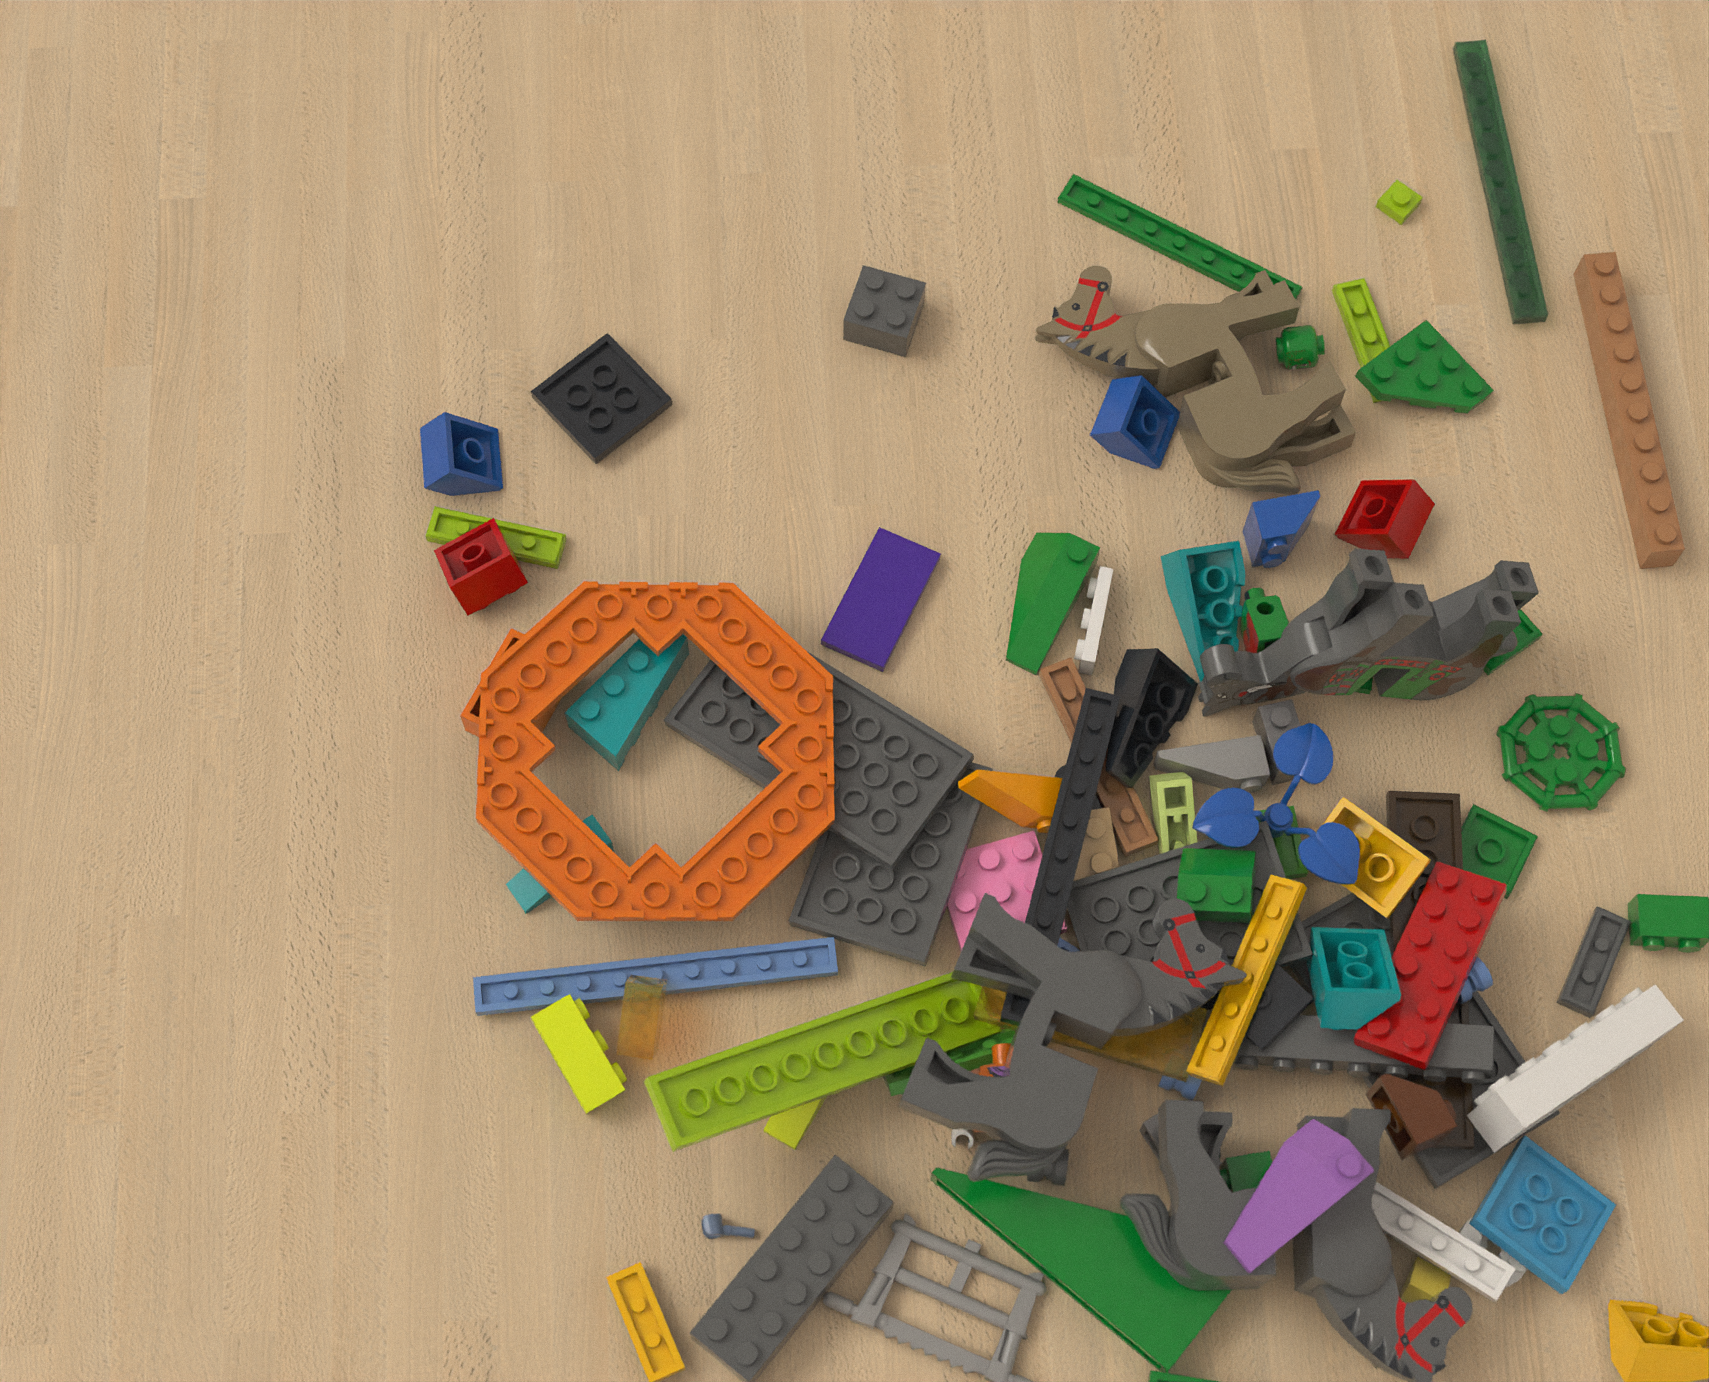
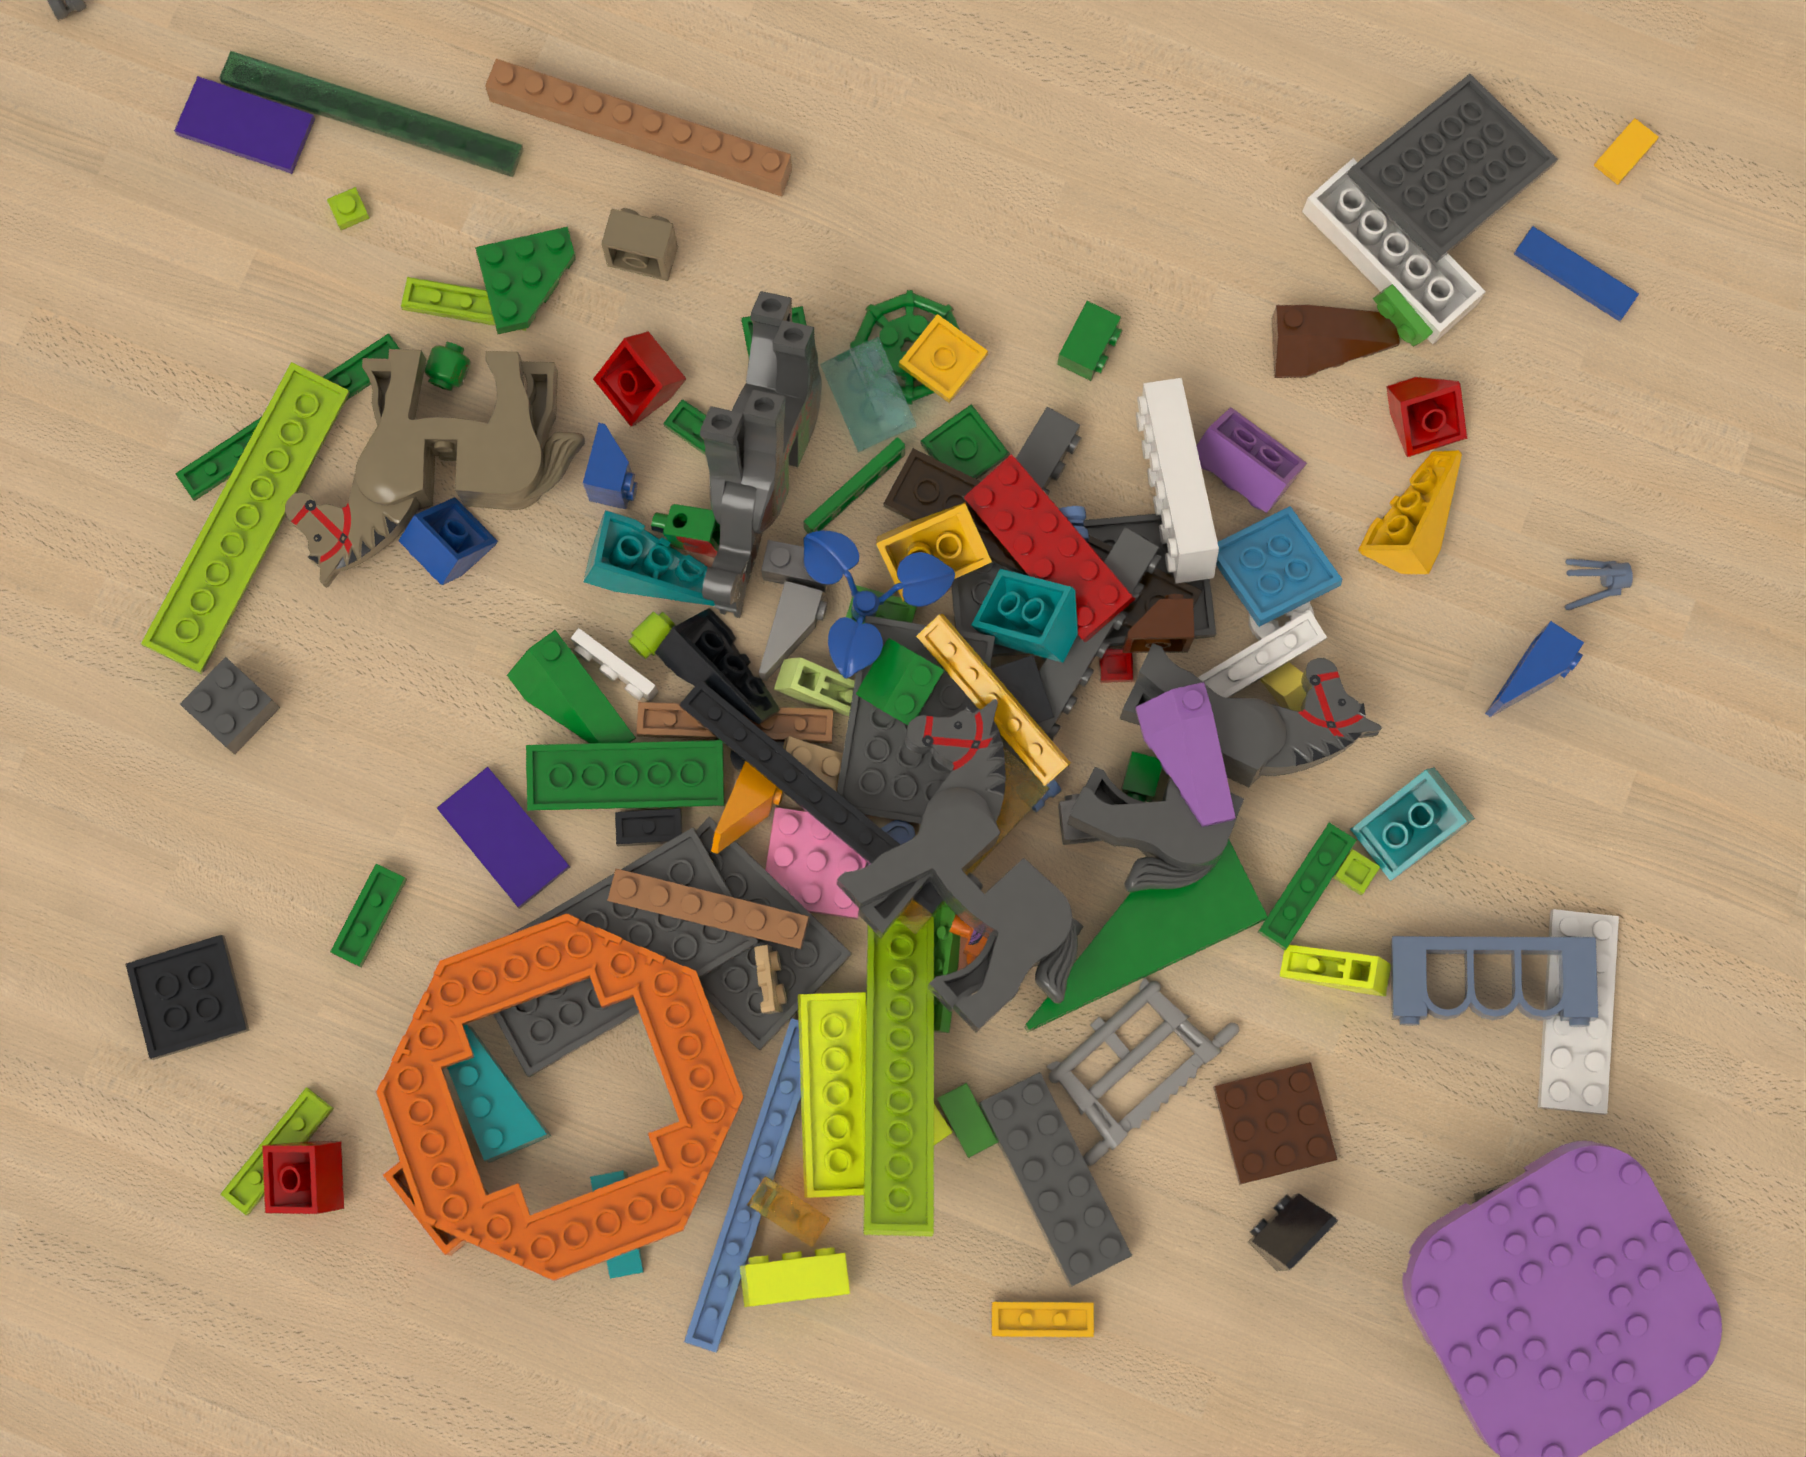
camera: 65 degrees left, 10 degrees up
blue slope [420,412,503,496] -> none
sand blue hand [701,1214,755,1239] -> none
dark grey tile [1557,906,1631,1018] -> none
none -> lime plate [141,362,350,674]
none -> dark purple tile [174,76,315,174]
none -> green plate [330,864,407,968]
none -> green plate [526,740,725,811]
none -> dark tan brick [601,208,678,281]
none -> medium nougat plate [607,868,810,949]
none -> black plate [615,808,682,847]
none -> lime brick [628,612,676,659]
none -> tan wing [754,945,787,1014]
none -> neon yellow plate [798,992,866,1198]
none -> green tile [803,437,905,534]
none -> clear light blue slope [820,337,917,452]
none -> yellow plate [899,314,988,403]
none -> bright green tile [937,1083,998,1158]
none -> dark grey brick [1016,407,1082,495]
none -> red tile [1099,648,1133,683]
none -> medium lavender slope [1196,407,1307,513]

